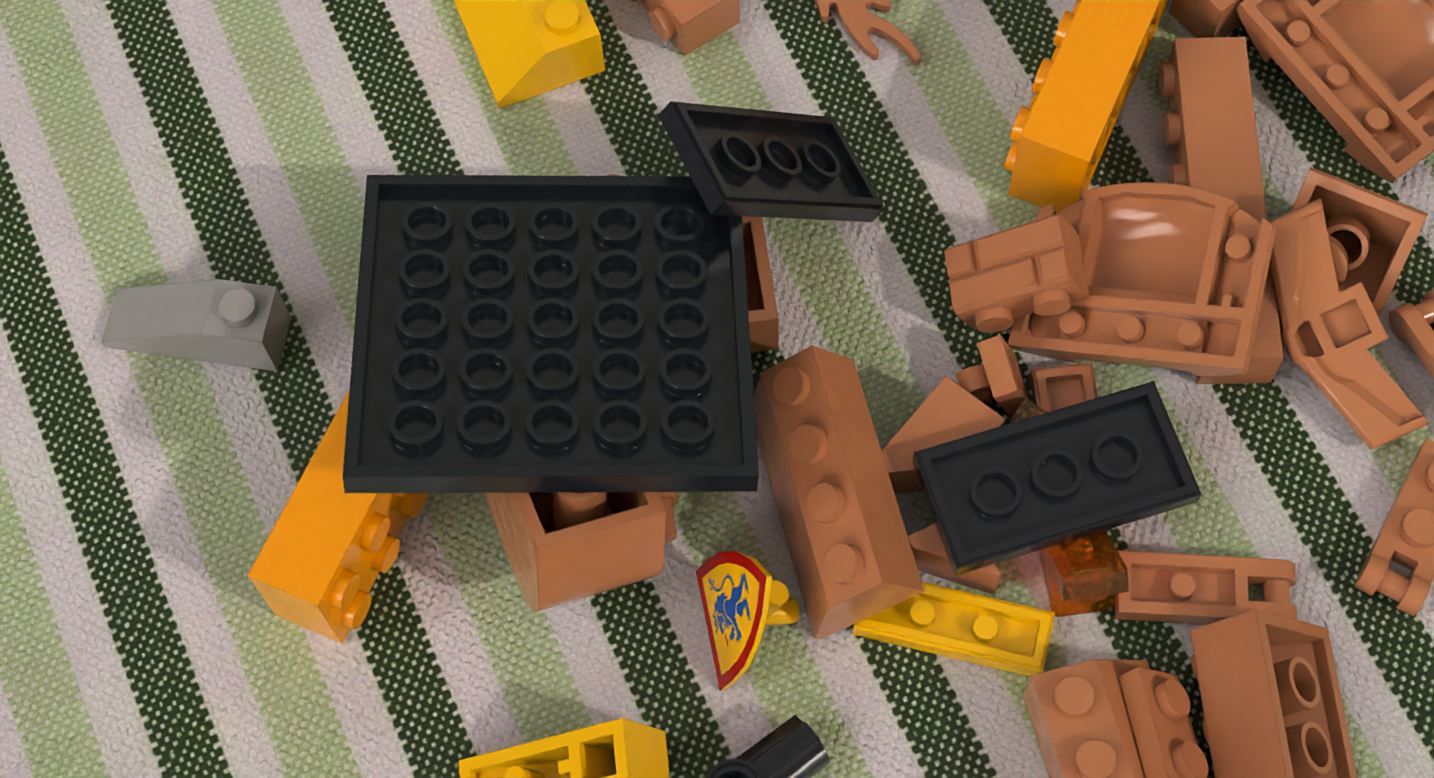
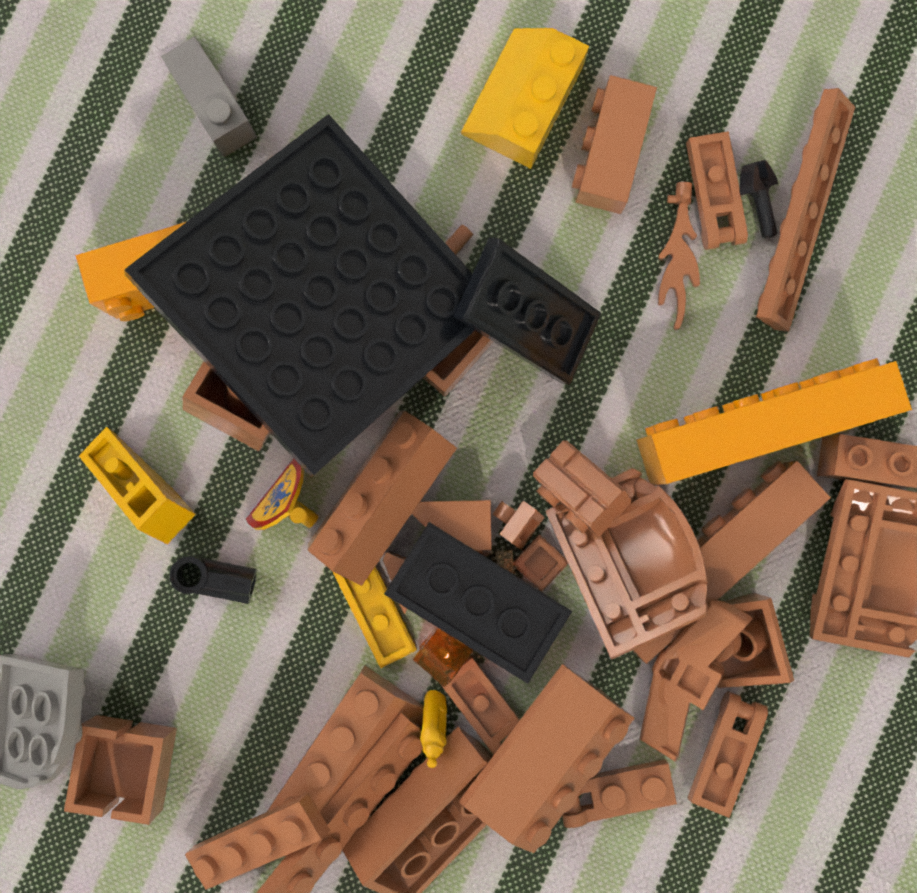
camera: 40 degrees right, 20 degrees up
none -> yellow piece [420,690,447,768]
none -> nougat slope [459,664,635,853]

